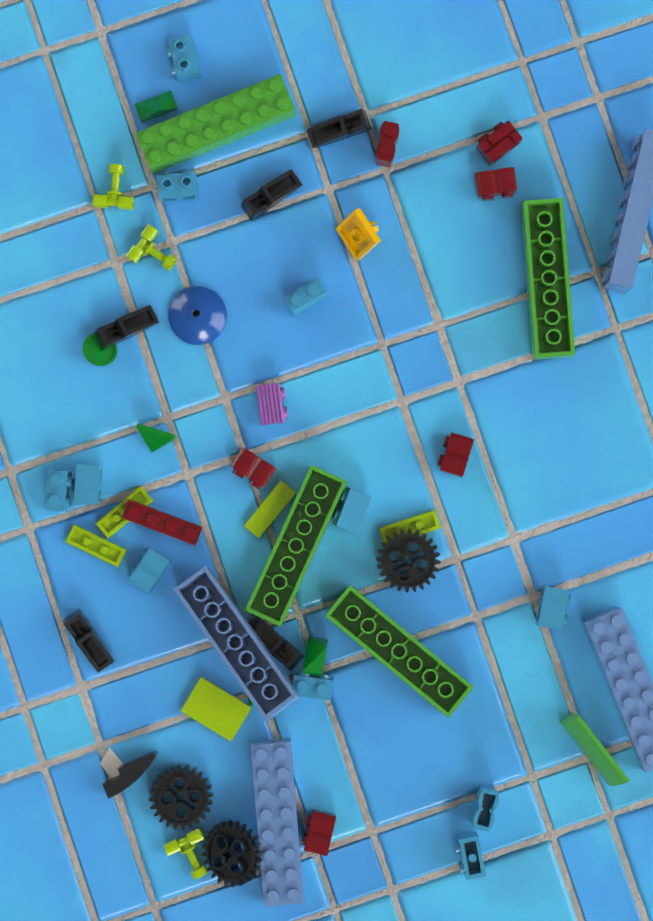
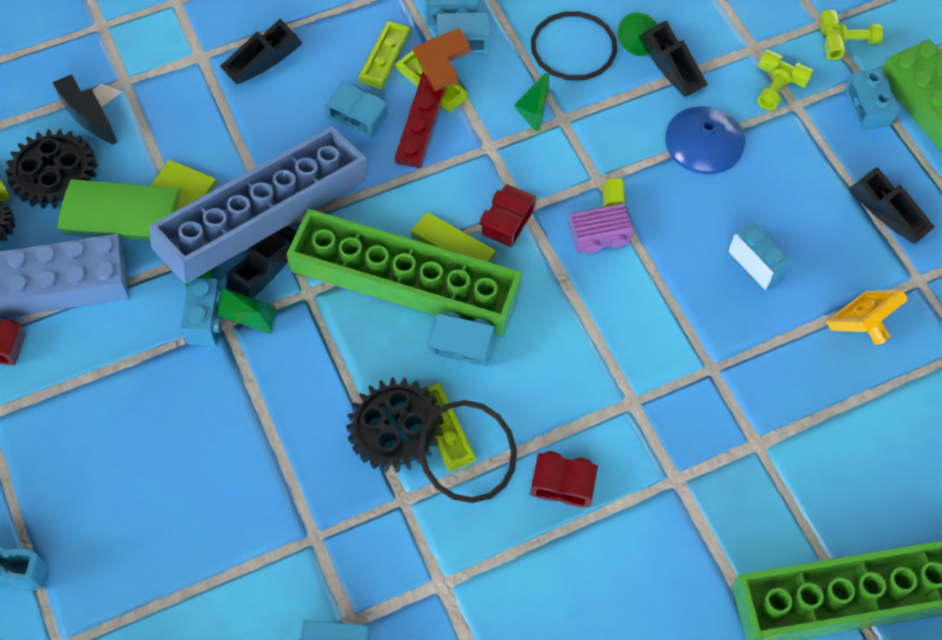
camera: 80 degrees right, 25 degrees down
bright green brick [325,584,474,718] -> none
none -> bright green slope [57,179,180,242]
none -> dark orange tile [412,28,471,92]
none -> black piece [418,400,517,503]
none -> black piece [531,11,617,80]
none -> lime brick [602,178,625,207]

